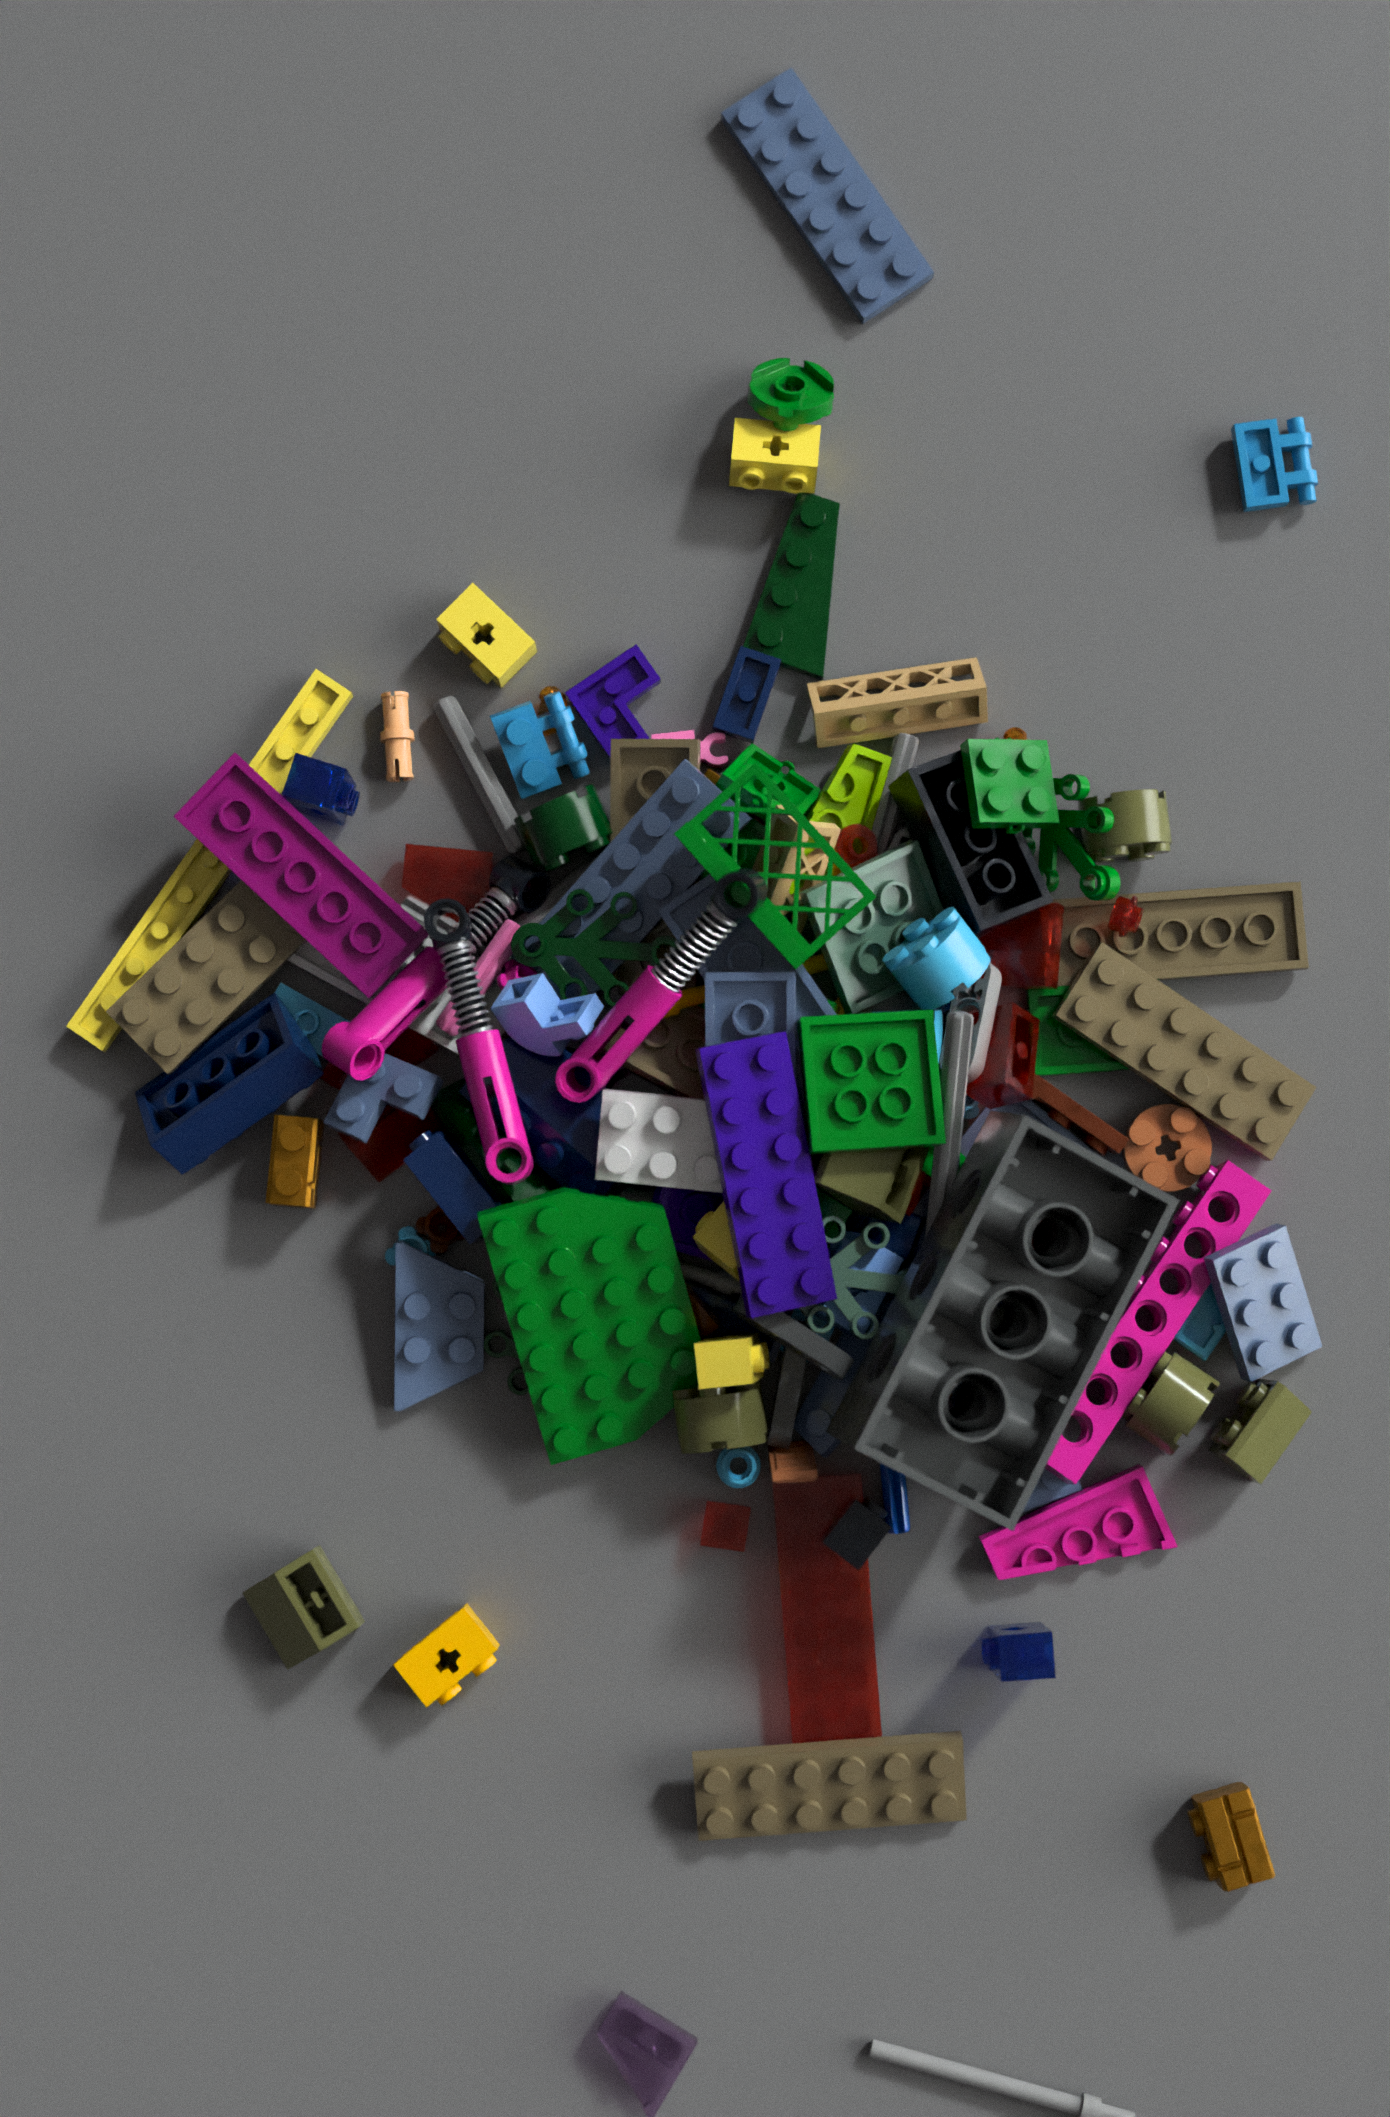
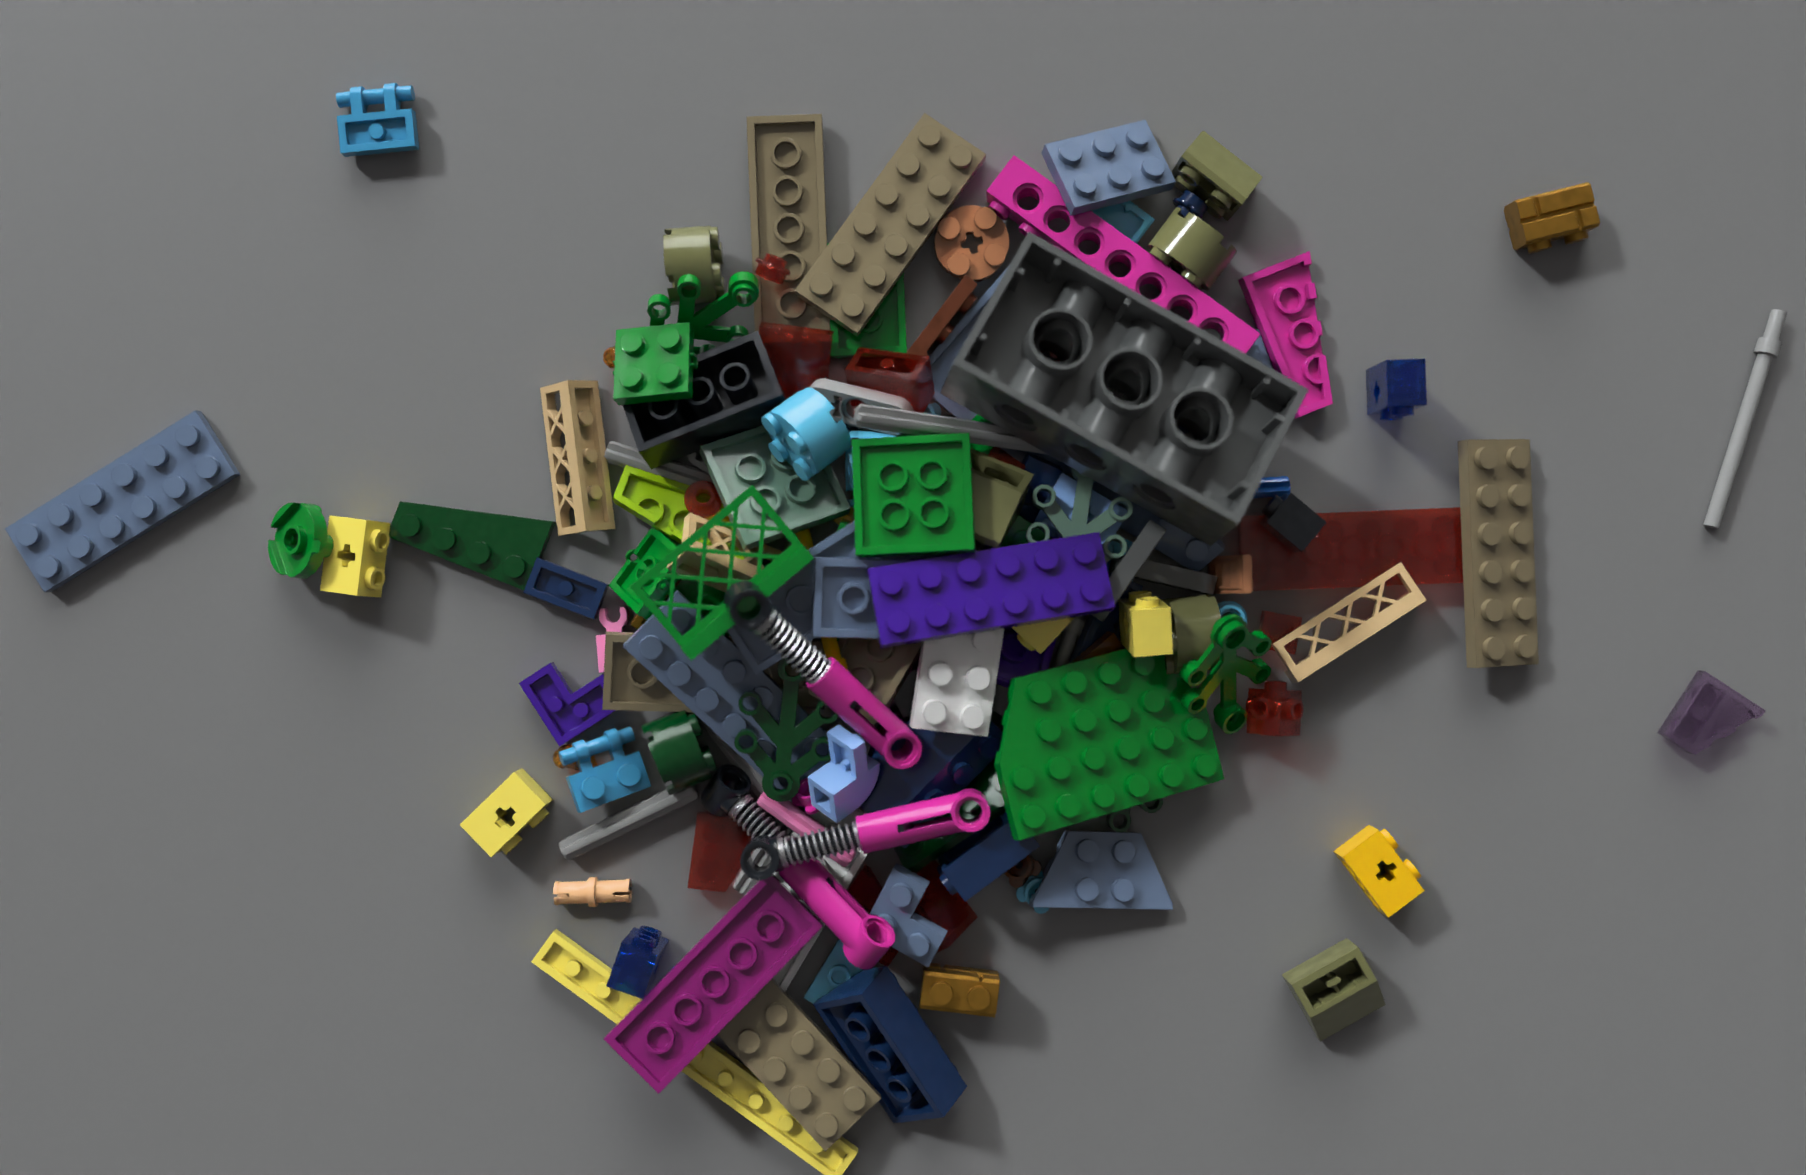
camera: 90 degrees left, 5 degrees up
none -> dark blue plate [1173,190,1208,221]
none -> green plant [1180,614,1272,734]
none -> clear red brick [1246,681,1304,737]
none -> tan fence [1272,562,1427,684]

